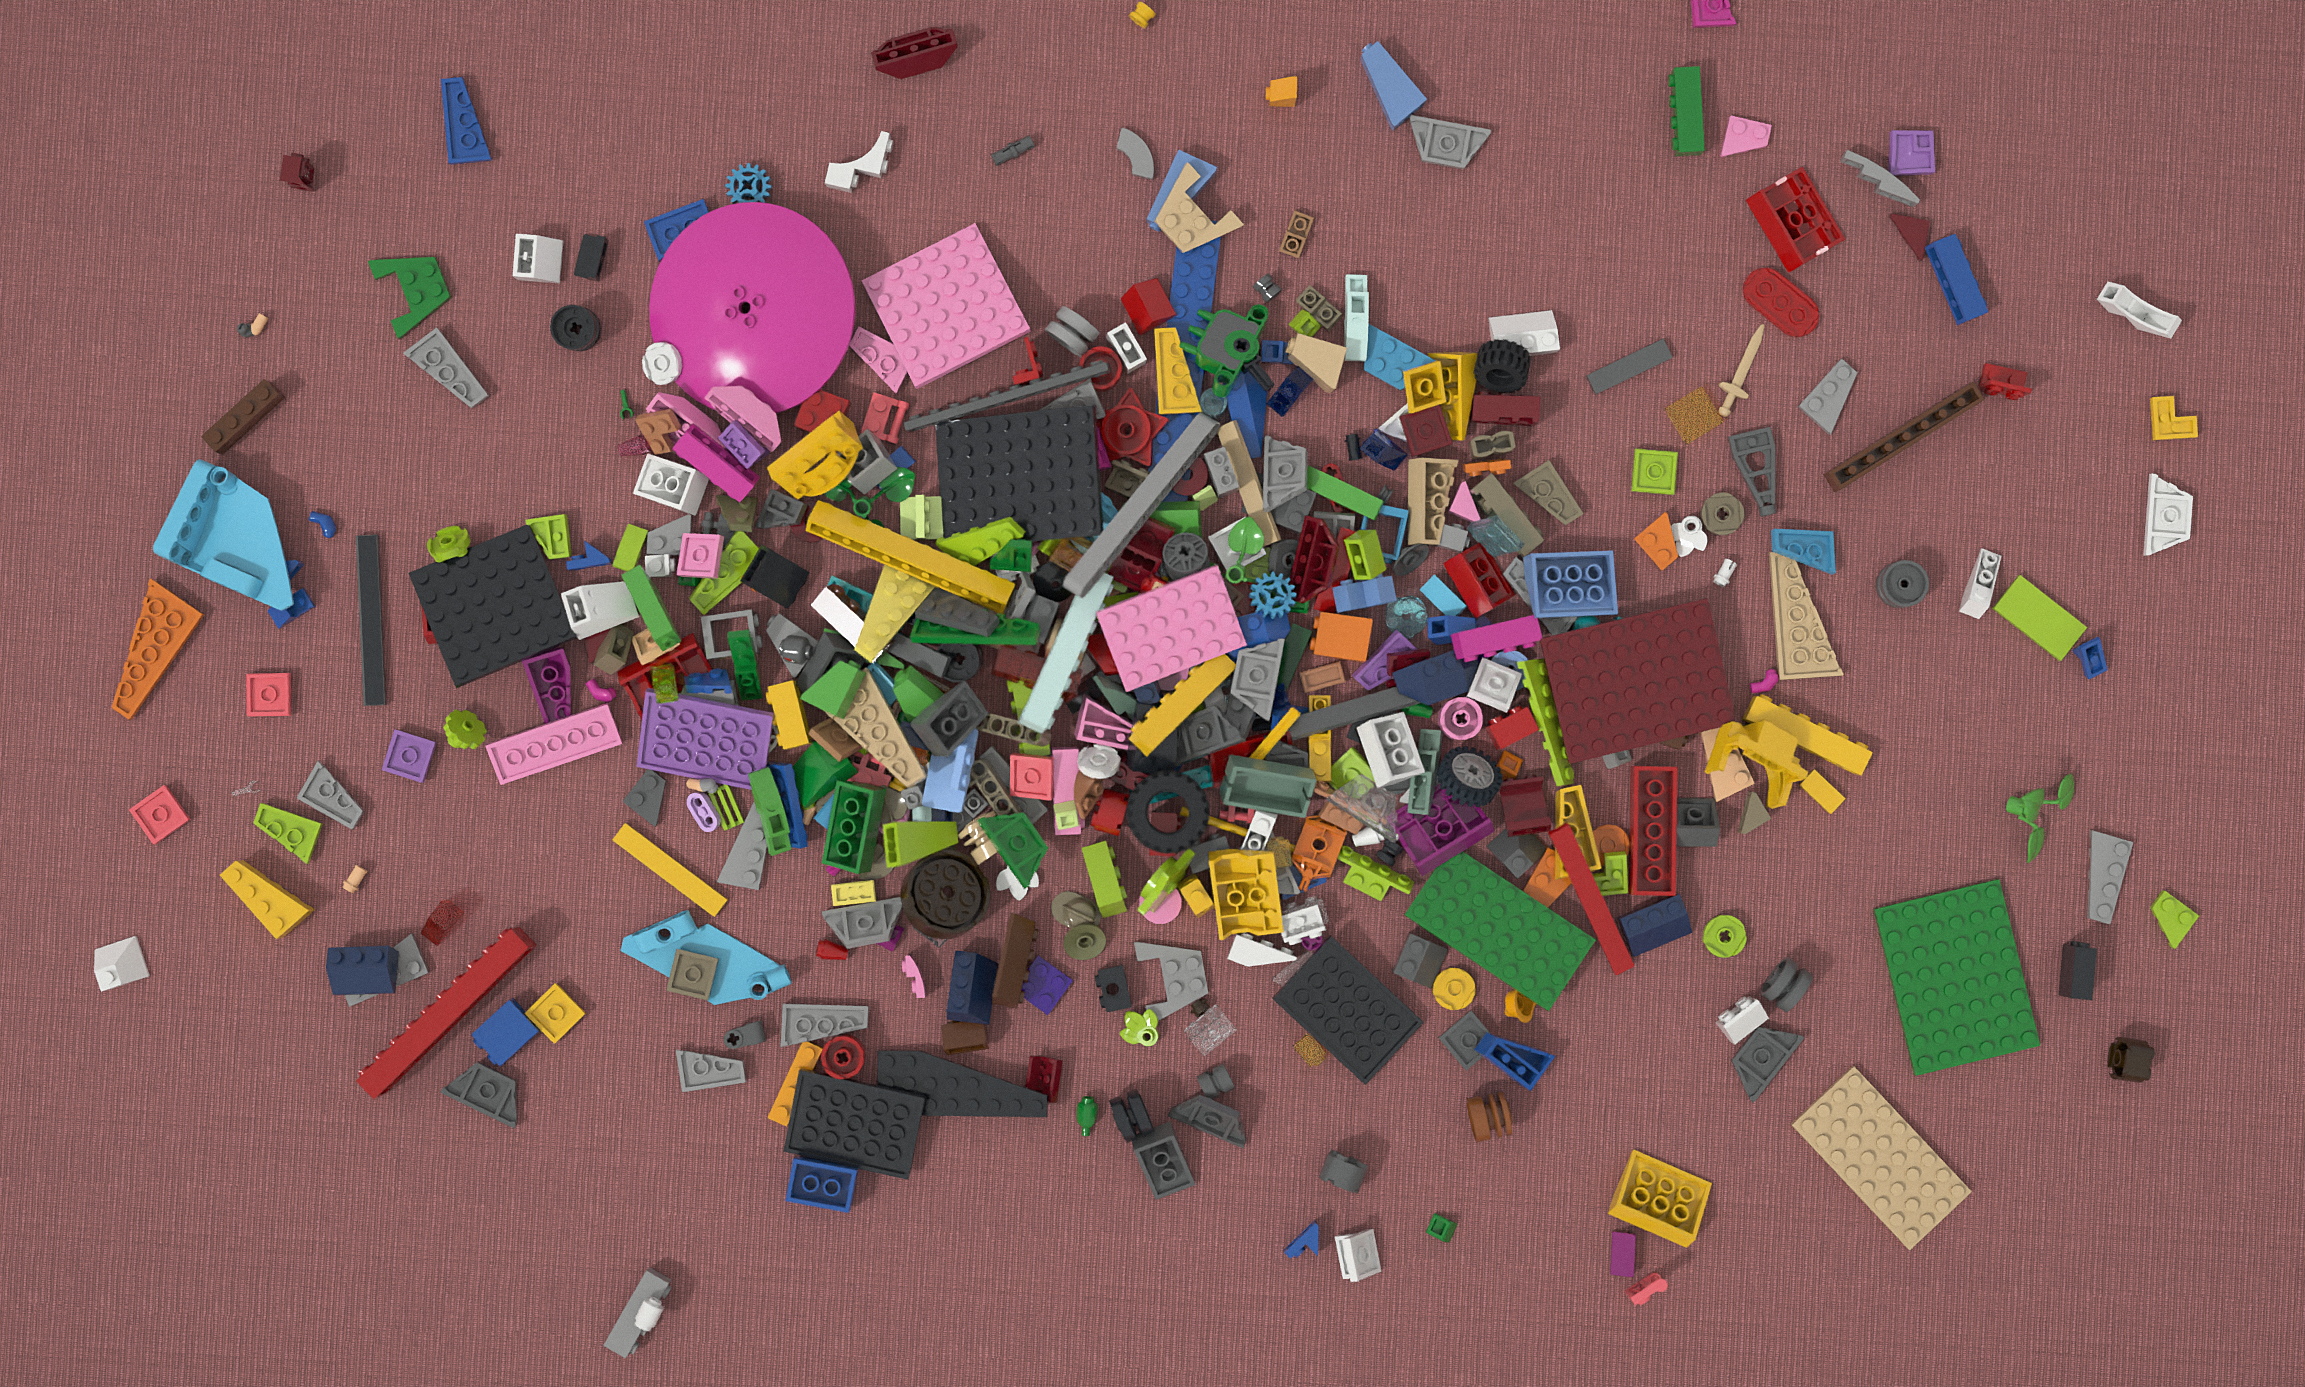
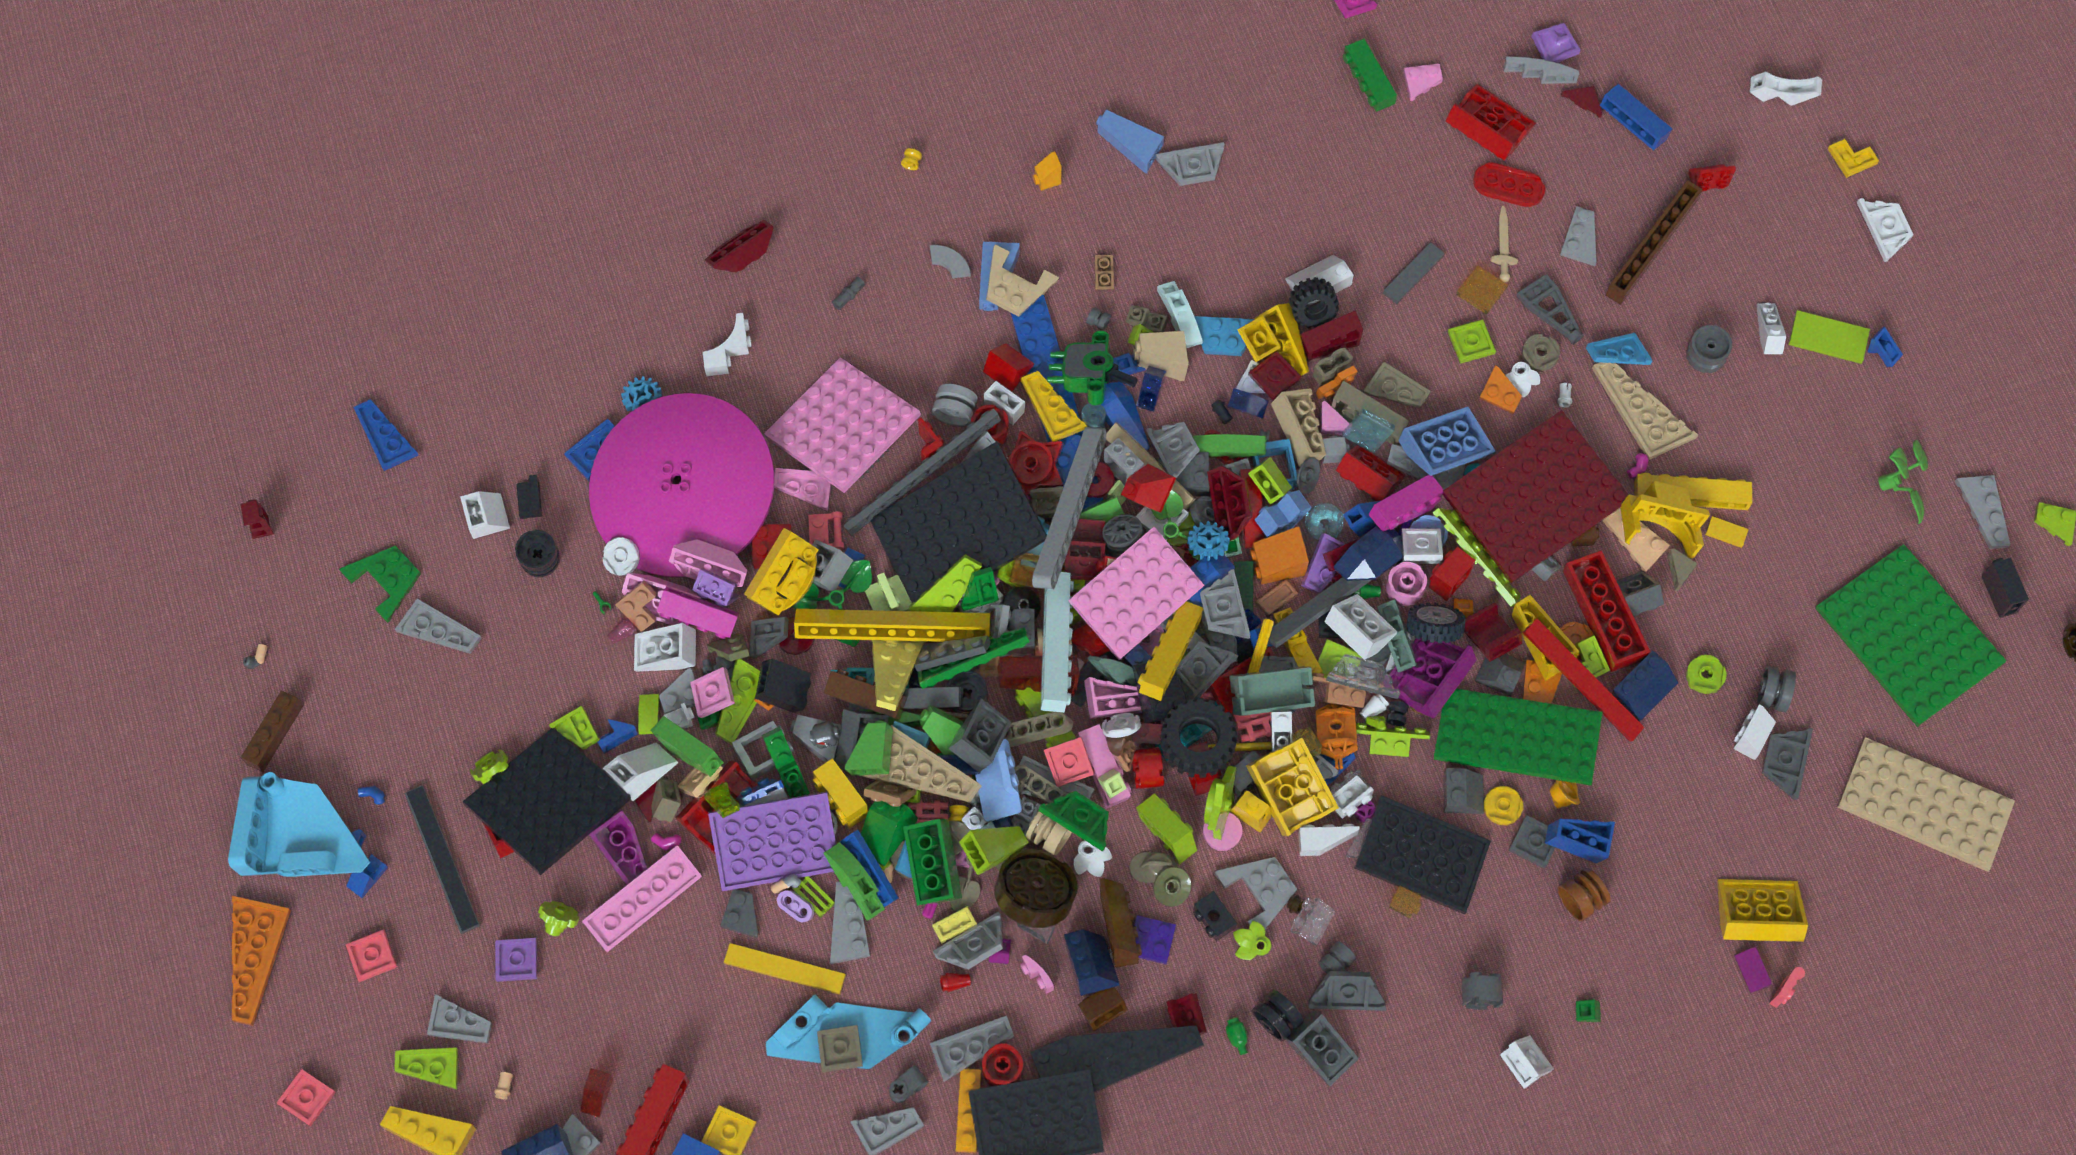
camera: 20 degrees left, 20 degrees down
clear hand [232,780,261,797] -> none
blue slope [1284,1220,1318,1259] -> none
medium azure slope [1420,574,1467,616] -> none
none -> red slope [1121,464,1176,513]
none -> lime tile [1366,716,1386,728]

